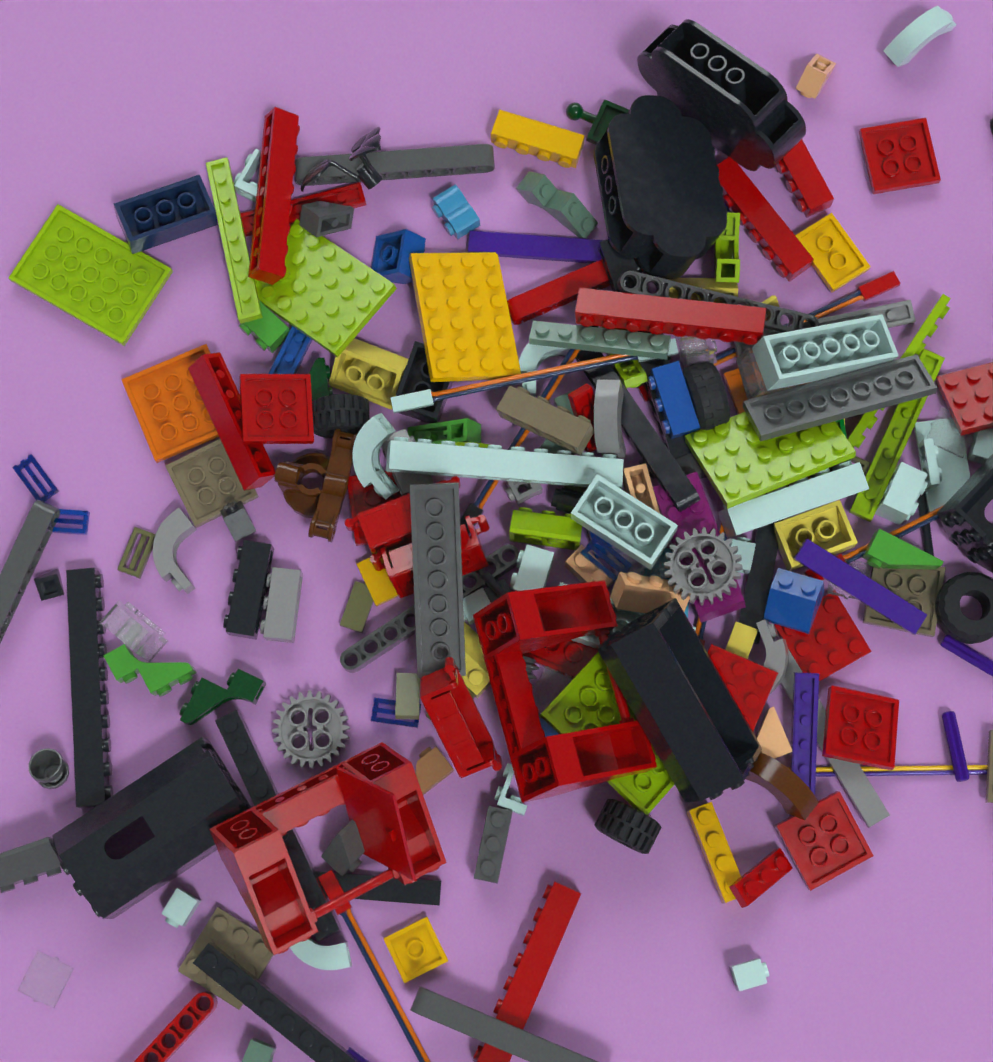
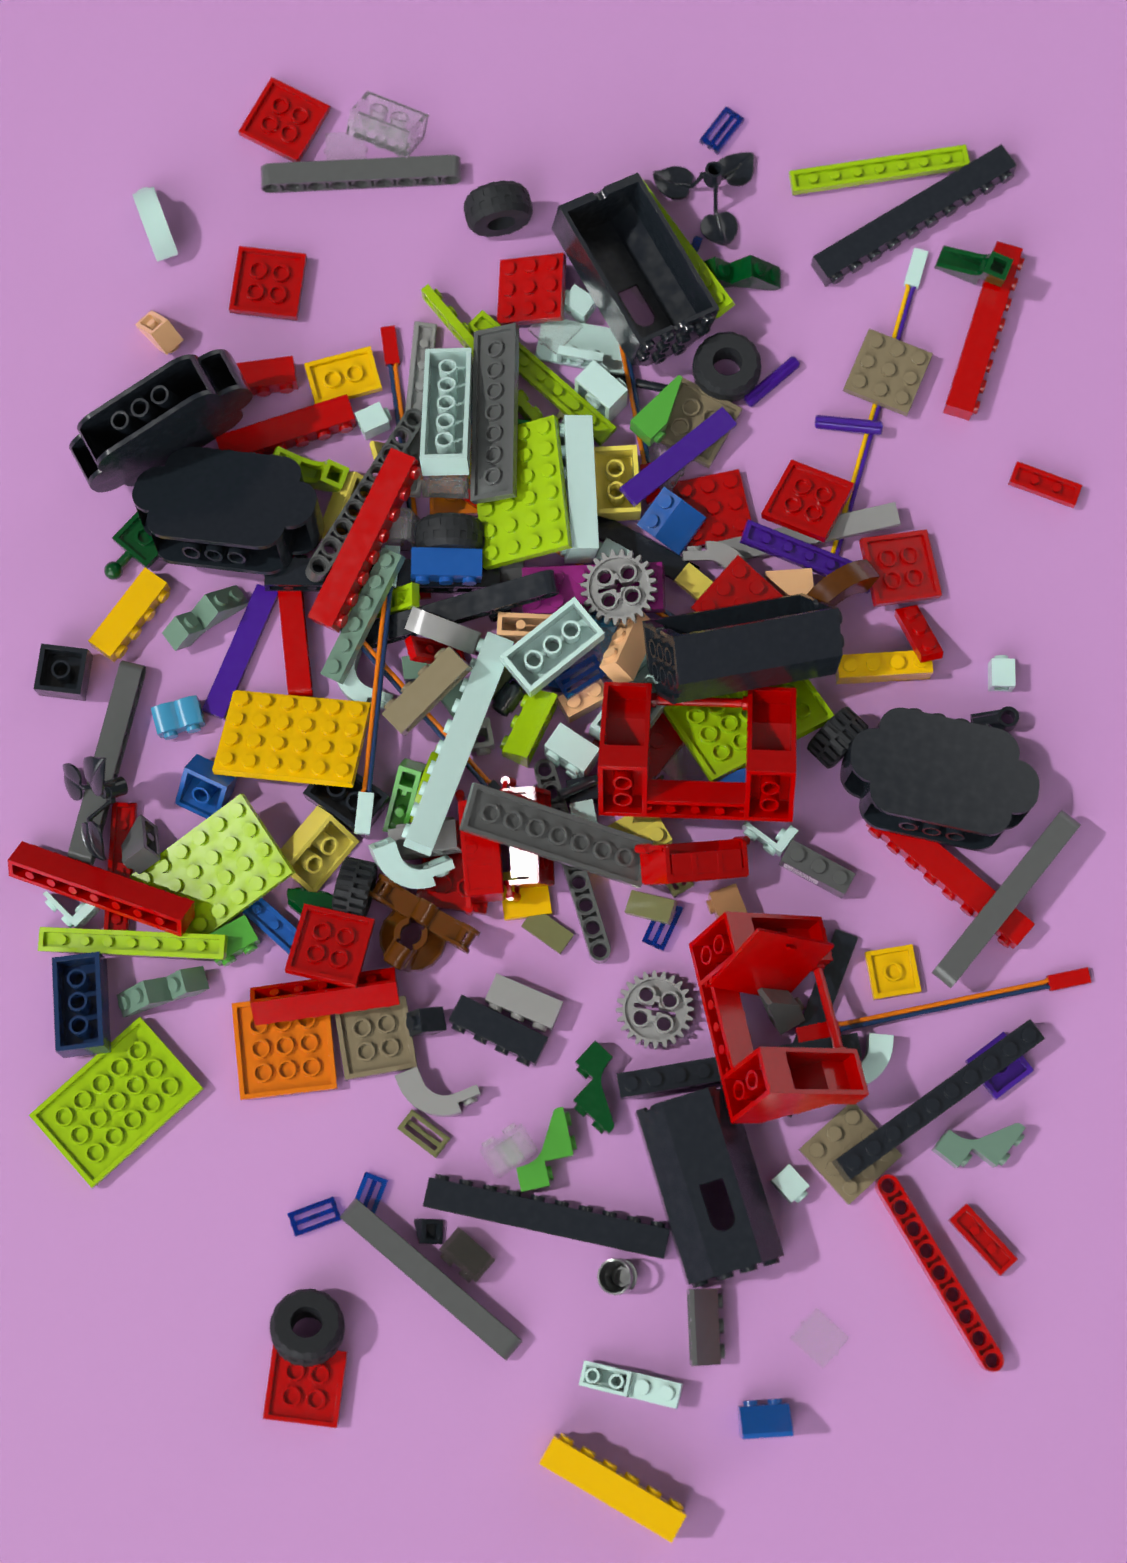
camera: 75 degrees left, 0 degrees up
none -> black brick [33,643,93,701]
none -> sand green arch [117,966,209,1018]
none -> light aqua brick [354,402,392,440]
none -> clear smoke brick [439,1227,496,1283]
none -> black brick [840,708,1040,851]
none -> black piece [970,706,1019,732]
none -> red plate [1008,461,1082,508]

